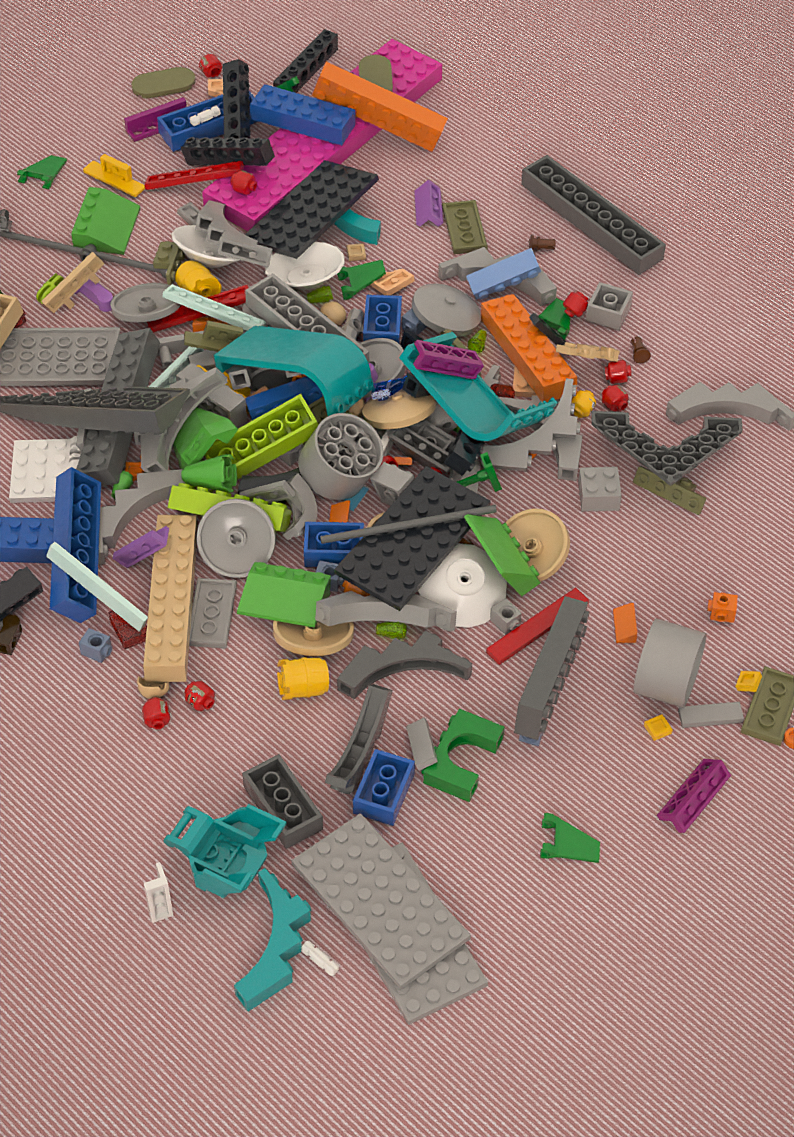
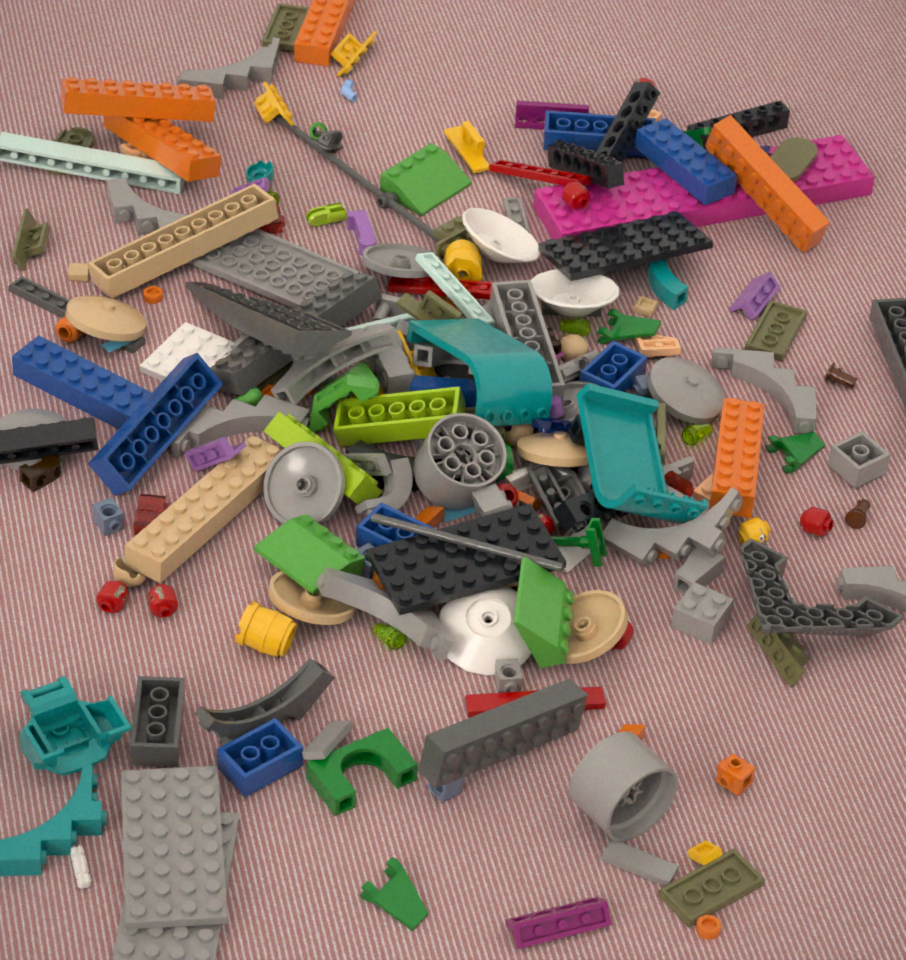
camera: 30 degrees right, 10 degrees down
green flag [17,155,67,189] -> none
tan hinge [41,252,104,313] -> none
light aqua tile [46,542,148,632] -> none
olive tile [132,67,195,98] -> none
bright green cone [181,454,237,493] -> none
light grey tile [189,578,237,649] -> none
white axle [190,106,221,126] -> none
light grey arch [195,200,273,267] -> none
dark grey arch [337,630,472,699] -> none
magenta fence [413,340,484,380] -> none
medium blue brick [466,248,541,300] -> none
black tile [529,313,569,356] -> none
tan hinge [556,342,620,362] -> none
red head [563,291,589,318] -> none
red head [602,385,629,412] -> none
yellow tile [644,714,673,741] -> none

